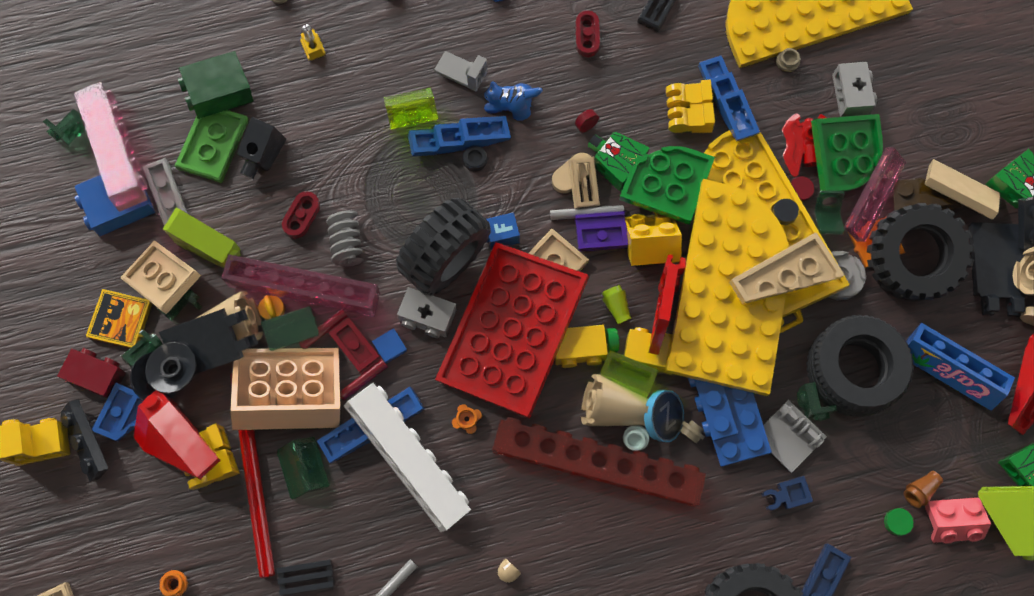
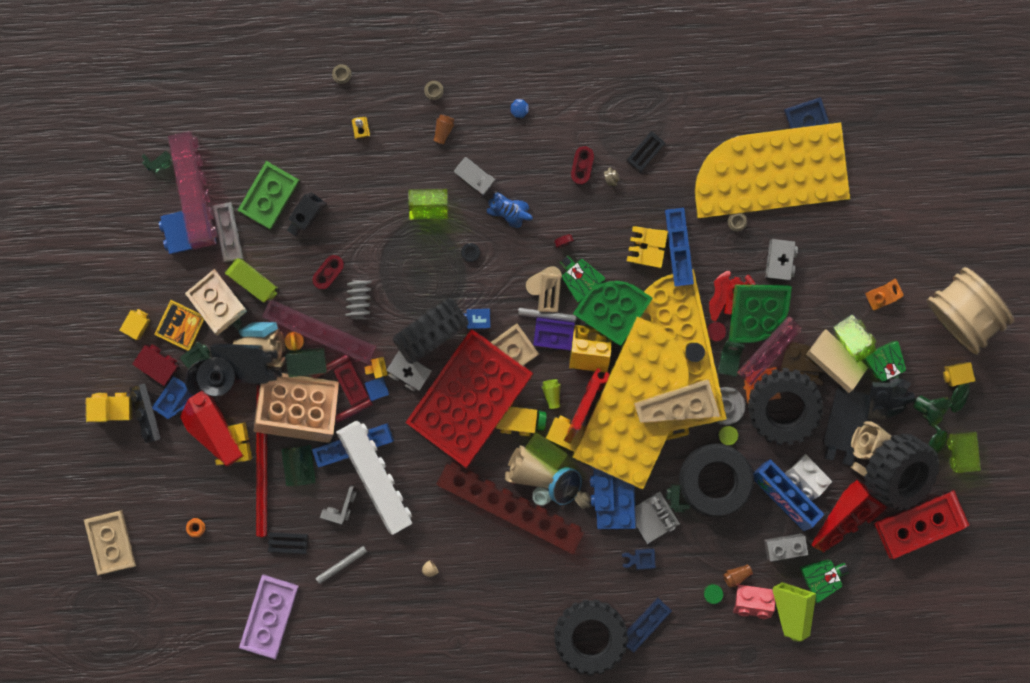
camera: 15 degrees right, 15 degrees up
dark green brick [178,51,254,119] -> none
blue slope [408,116,511,157] -> none
orange plate [452,404,482,434] -> none
none -> yellow brick [120,309,151,340]
none -> medium azure tile [238,322,278,337]
none -> light grey bracket [320,485,356,524]
none -> yellow tile [364,357,388,378]
none -> dark orange cone [433,114,455,144]
none -> dark tan plate [604,167,620,186]
none -> lime tile [718,426,738,445]
none -> light grey brick [764,534,808,561]
none -> white bracket [785,454,832,501]
none -> clear neon green piece [833,315,876,363]
none -> orange bracket [865,279,904,310]

